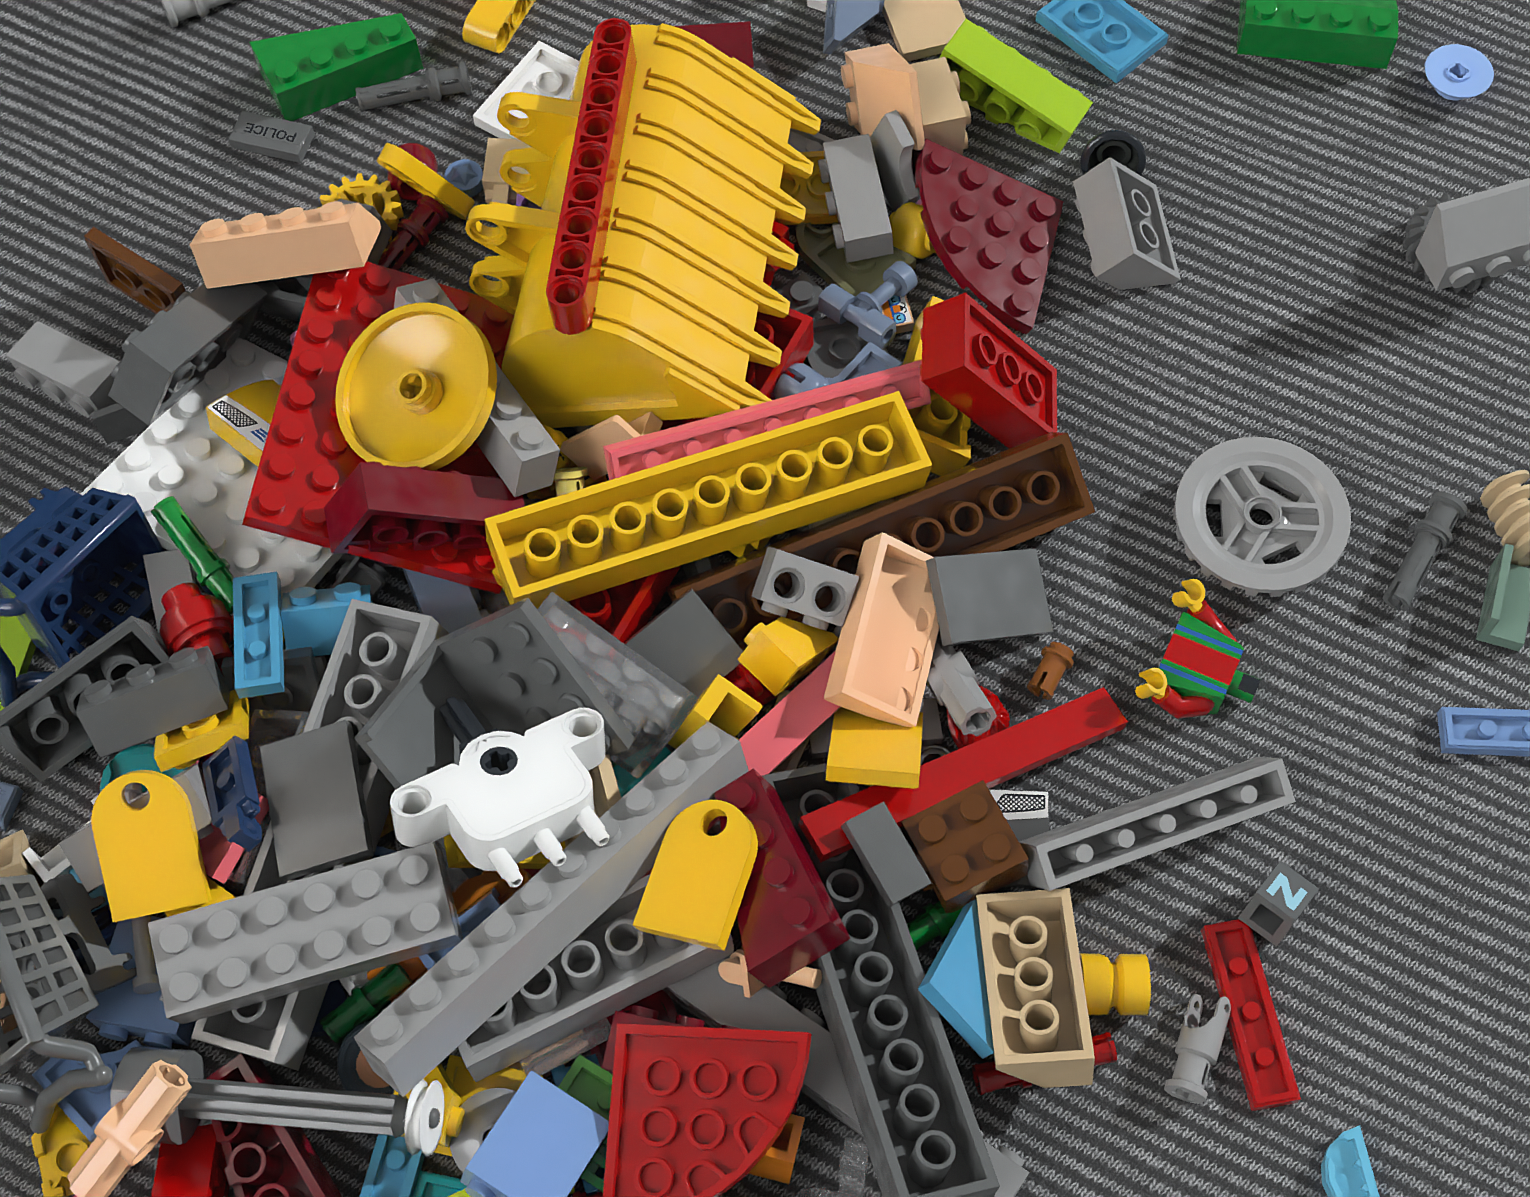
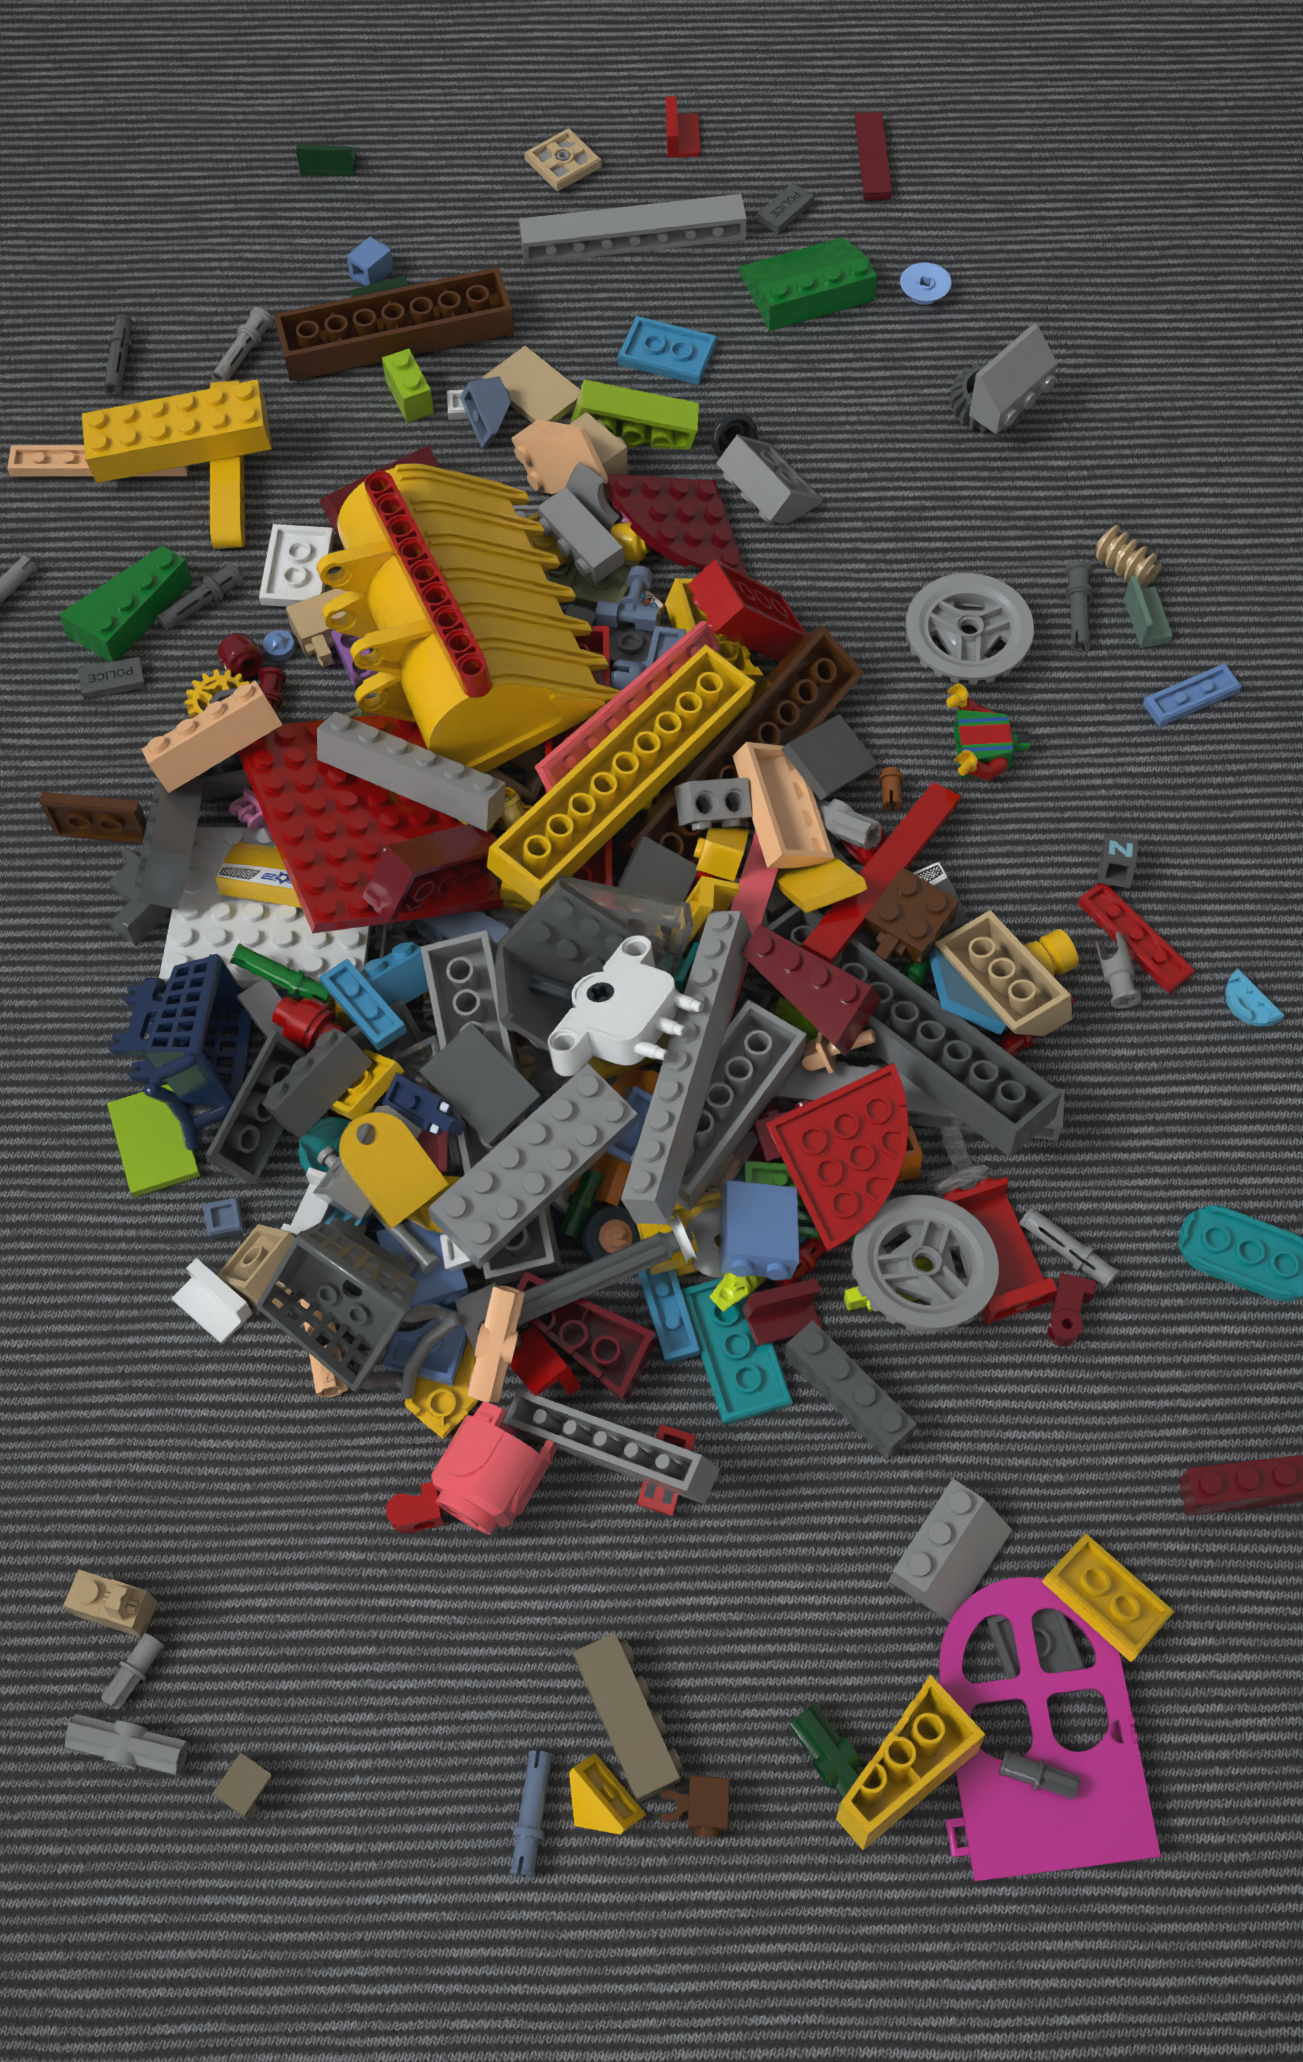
camera: 30 degrees left, 0 degrees up
light grey brick [5,321,120,417] -> none
yellow dish [335,303,497,471] -> none
yellow beam [376,143,475,220] -> none
light nougat panel [560,412,663,480] -> none
yellow tile [633,800,758,951] -> none
dark grey tile [841,802,931,908] -> none
light grey brick [1019,757,1296,891] -> none

